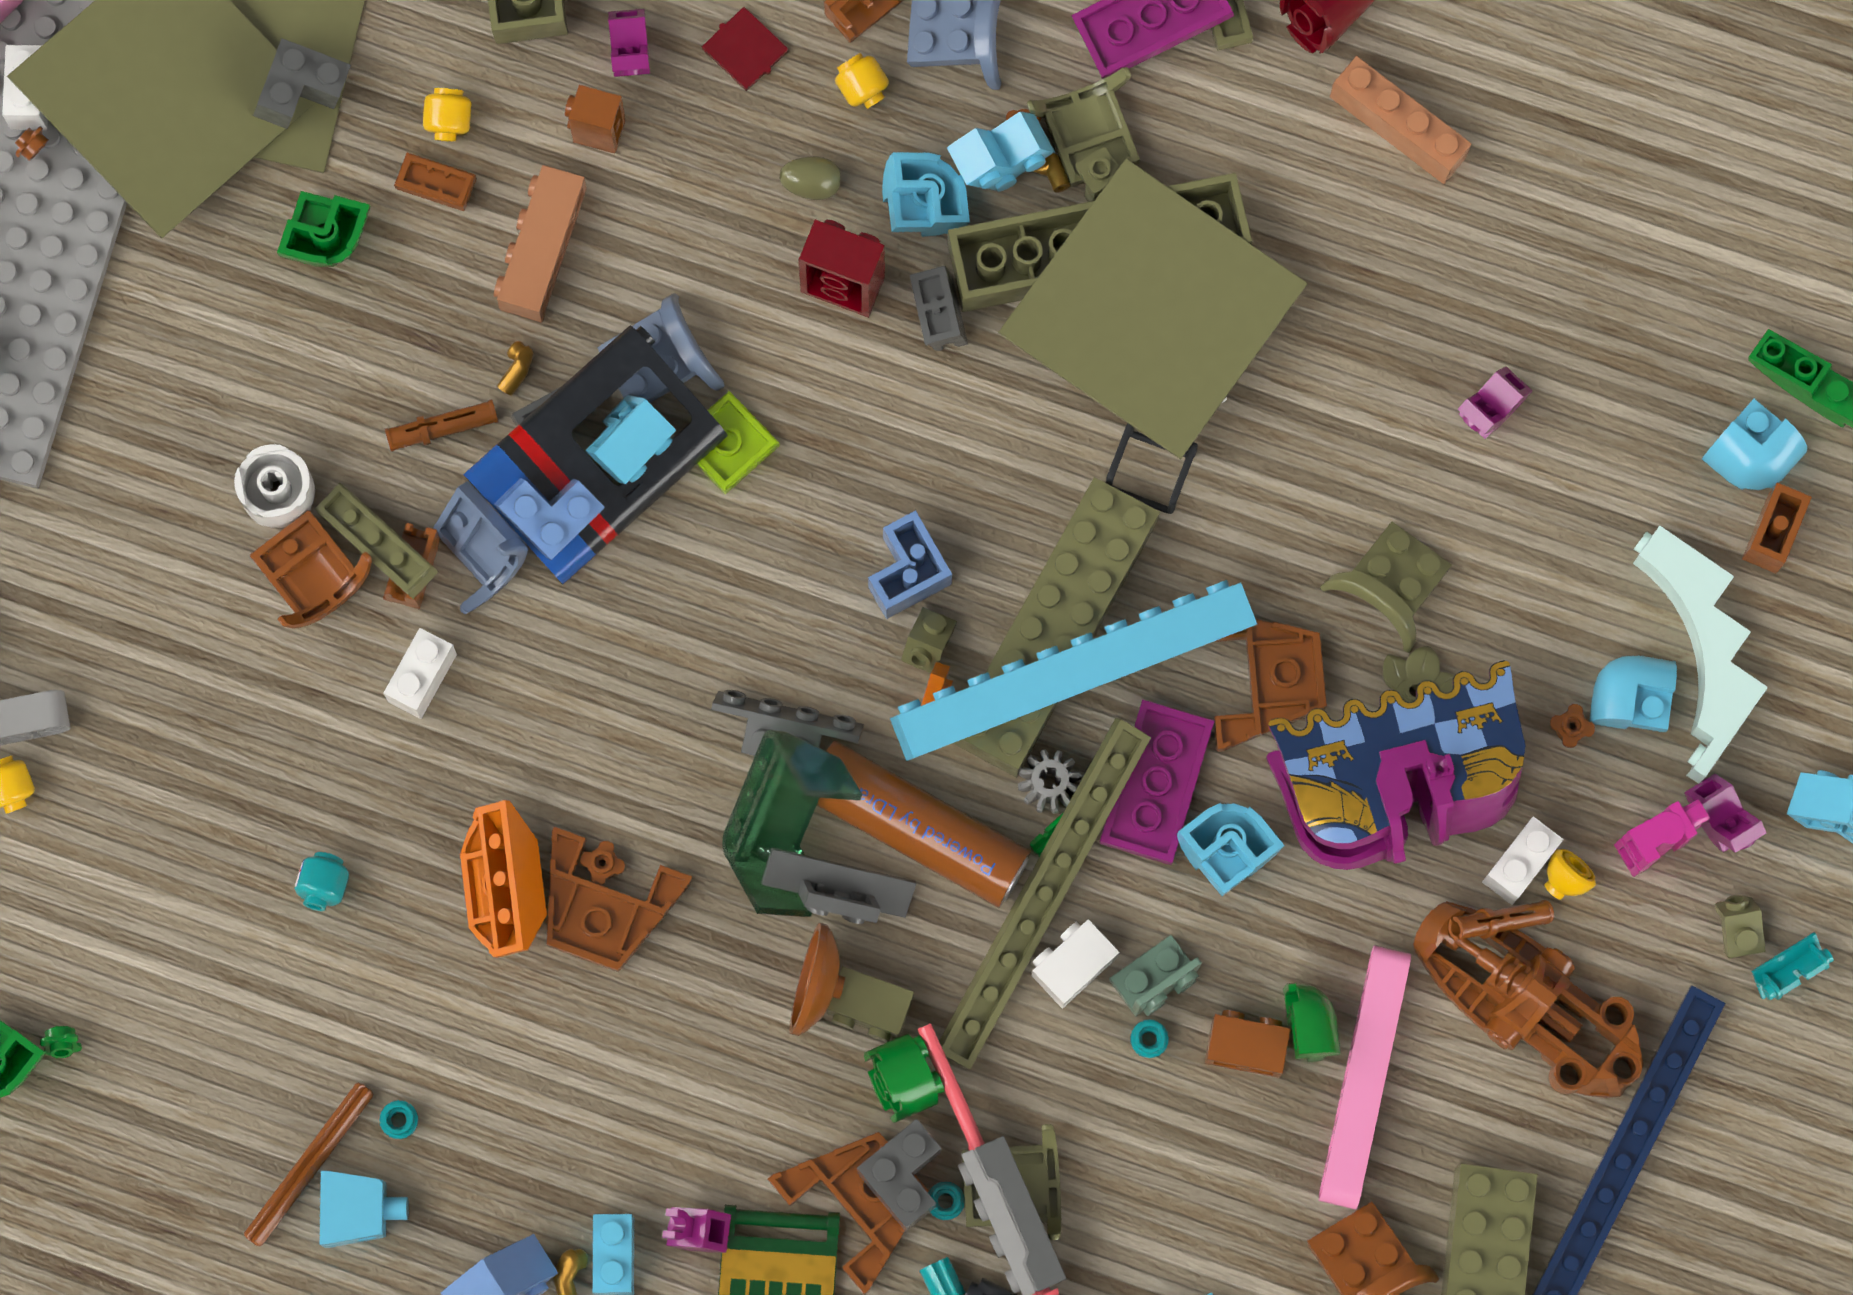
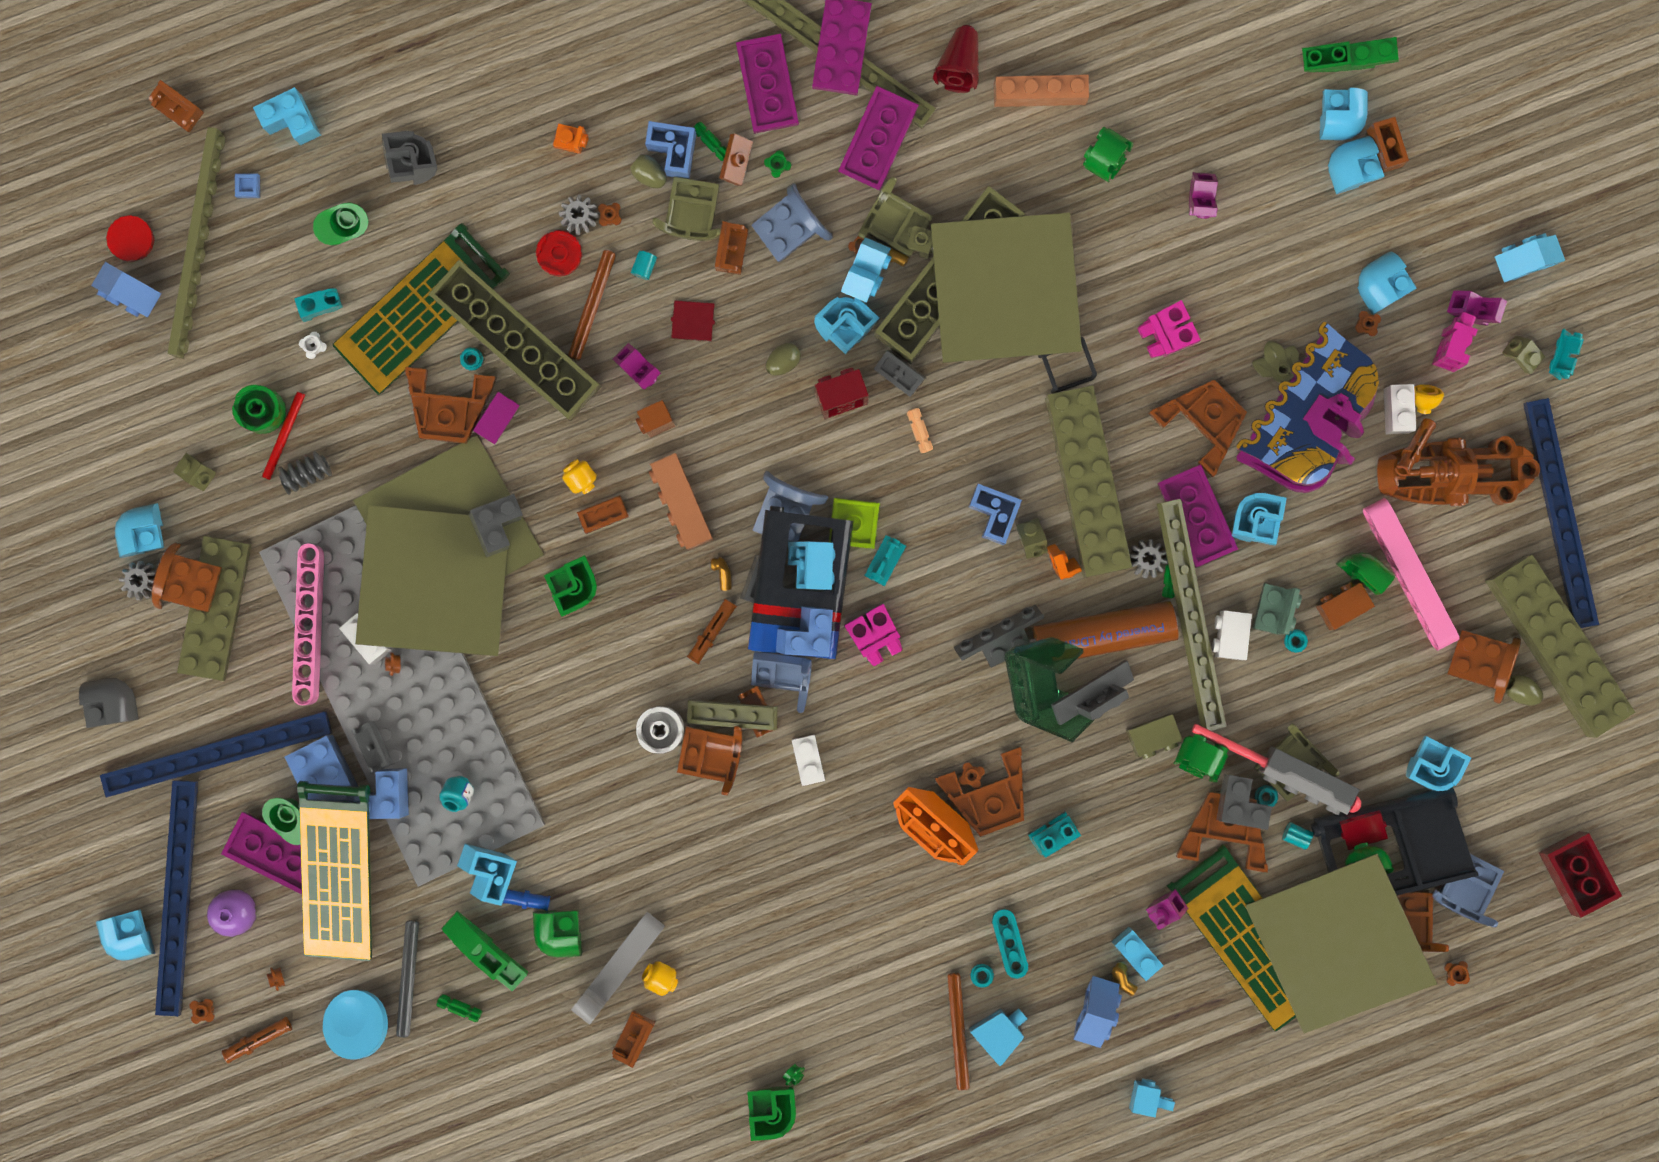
camera: 35 degrees left, 10 degrees up
teal head [294,852,349,911] -> none
dark orange dish [789,922,845,1036] -> none
yellow head [835,52,889,109] -> none
medium azure brick [890,580,1257,761] -> none
olive piece [1320,521,1452,653] -> none
light aqua arch [1633,526,1768,784] -> none
none -> dark pink hips [844,603,903,667]
none -> teal hinge [864,535,906,587]
none -> light nougat axle [907,408,933,453]
none -> teal plate [992,909,1028,979]
none -> teal hips [1027,811,1081,858]
none -> green brick [1083,127,1133,183]
none -> dark pink hips [1137,300,1201,358]
none -> medium azure brick [1328,136,1384,194]

